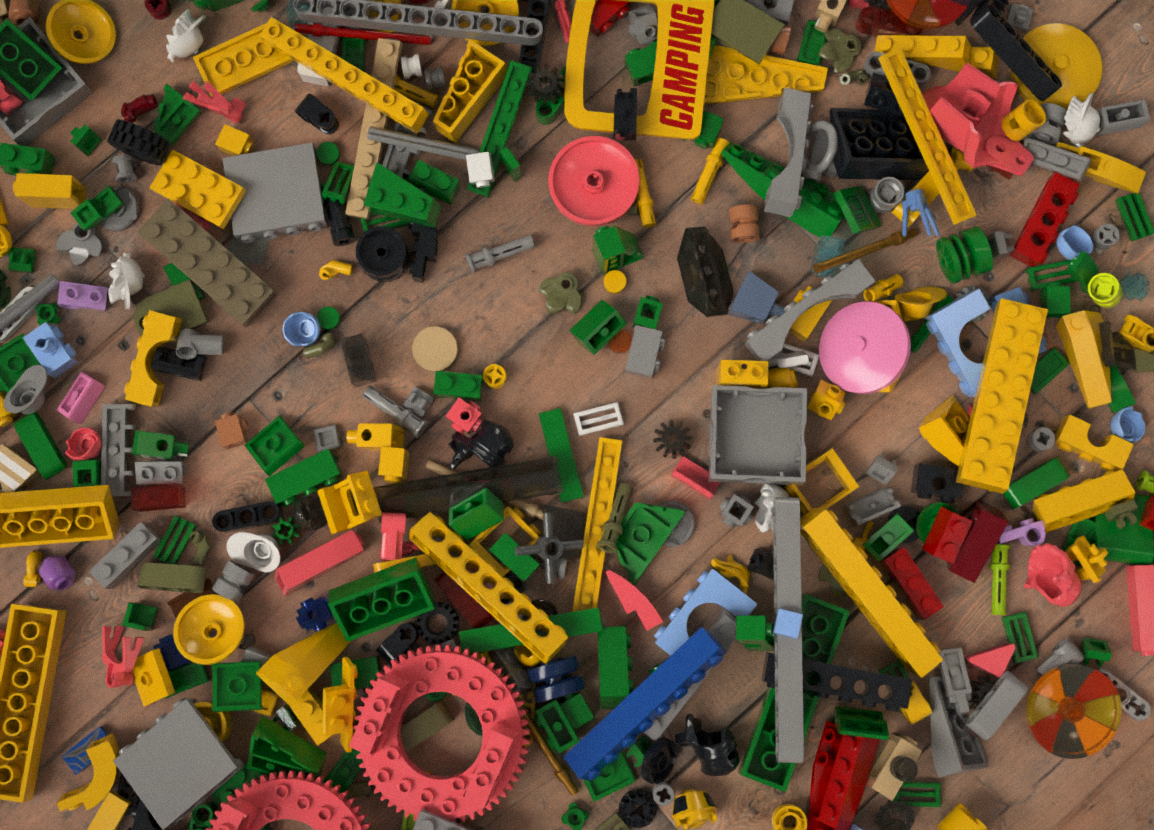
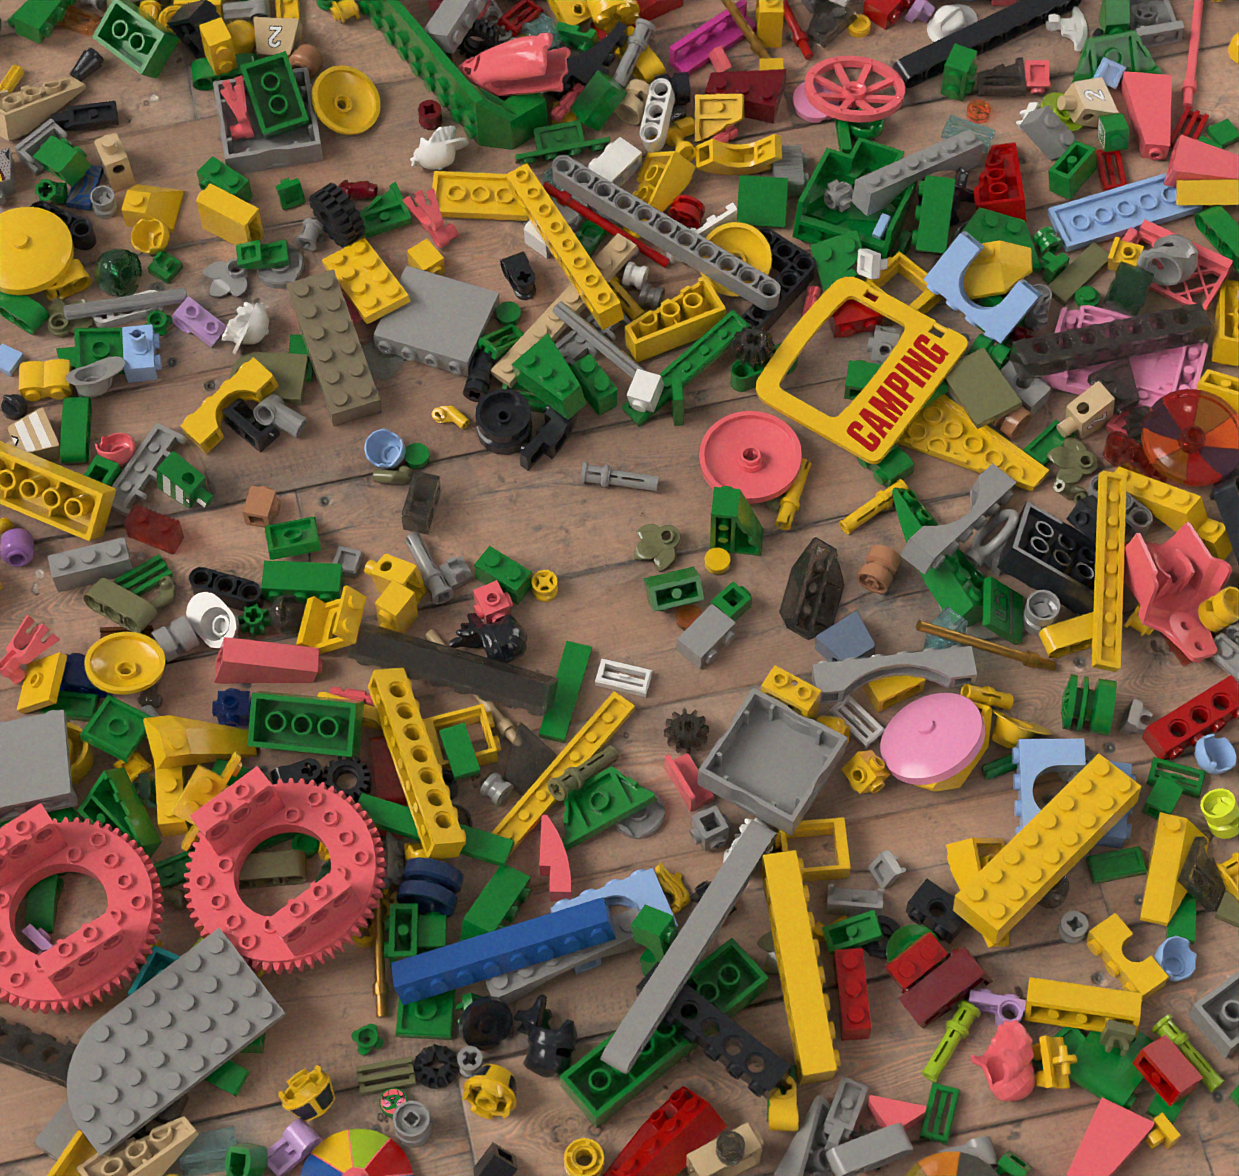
camera: 30 degrees right, 20 degrees down
bright pink slope [57,371,105,424] -> none
green panel [122,602,159,631] -> none
light grey hinge [135,461,186,484] -> none
coral piece [381,512,406,560] -> none
tan tile [412,326,458,372] -> none
green brick [449,488,504,540] -> none
dark grey bar [514,512,584,583] -> none
black hinge [613,88,638,141] -> none
white tile [768,351,809,368] -> none
light blue tile [773,609,803,639] -> none
green slope [834,706,889,740] -> none
medium blue plant [901,189,940,237] -> none
green beam [1003,456,1070,510] -> none
green slope [1069,251,1100,295] -> none

